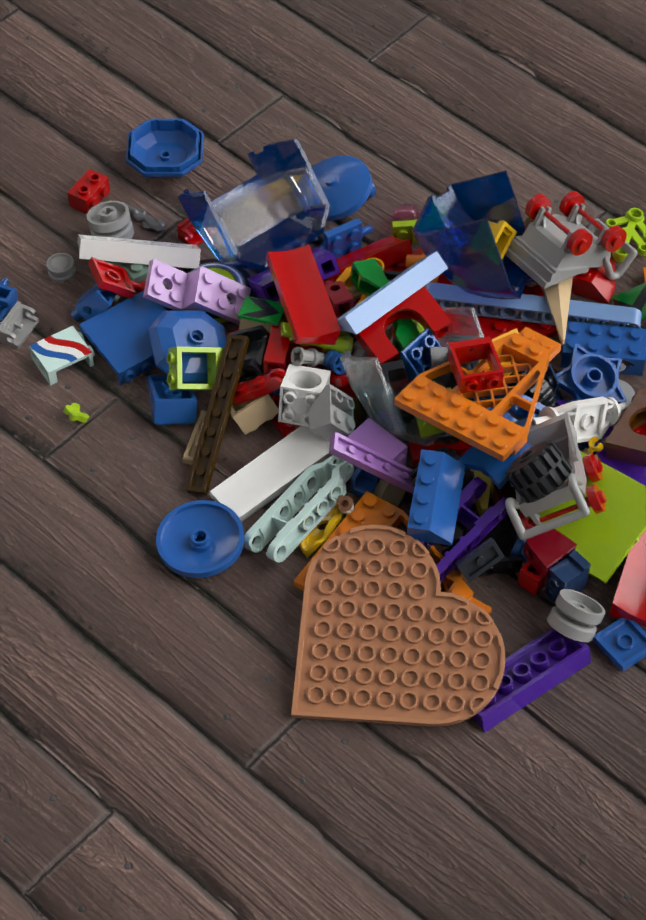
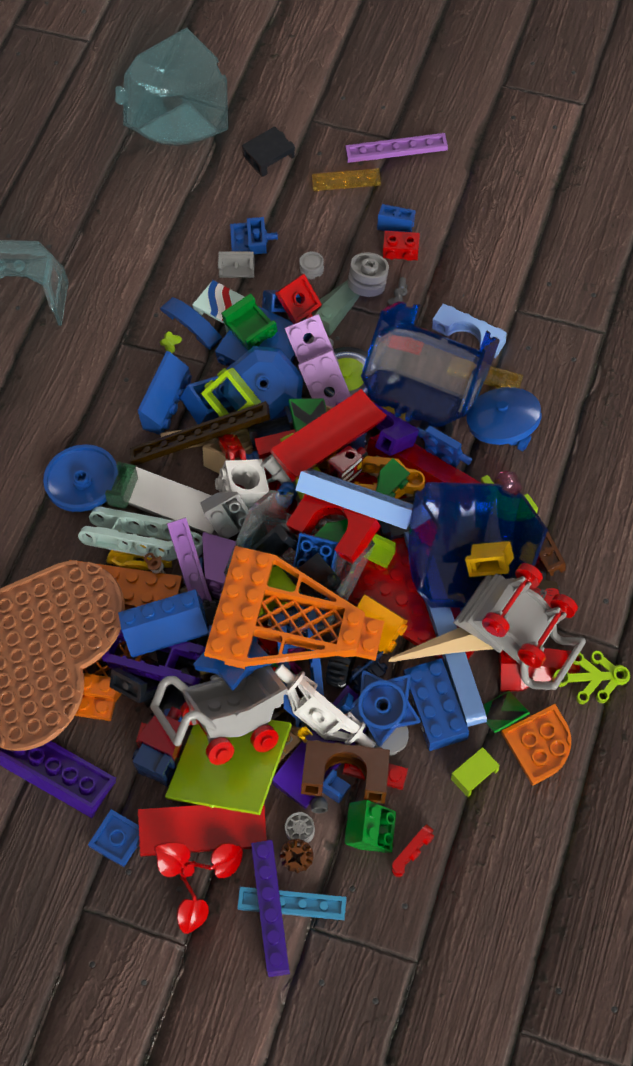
camera: 70 degrees right, 10 degrees up
white arch [78,234,201,269] -> none
blue rock [126,118,204,178] -> none
red window [448,337,504,394] -> none
black wheel [505,440,572,503] -> none
light grey wheel [547,589,605,642] -> none
none -> clear green panel [105,462,138,509]
none -> blue slope [138,351,192,435]
none -> blue slope [160,297,222,350]
none -> green panel [221,293,278,350]
none -> blue hinge [377,204,416,232]
none -> light blue arch [432,304,507,358]

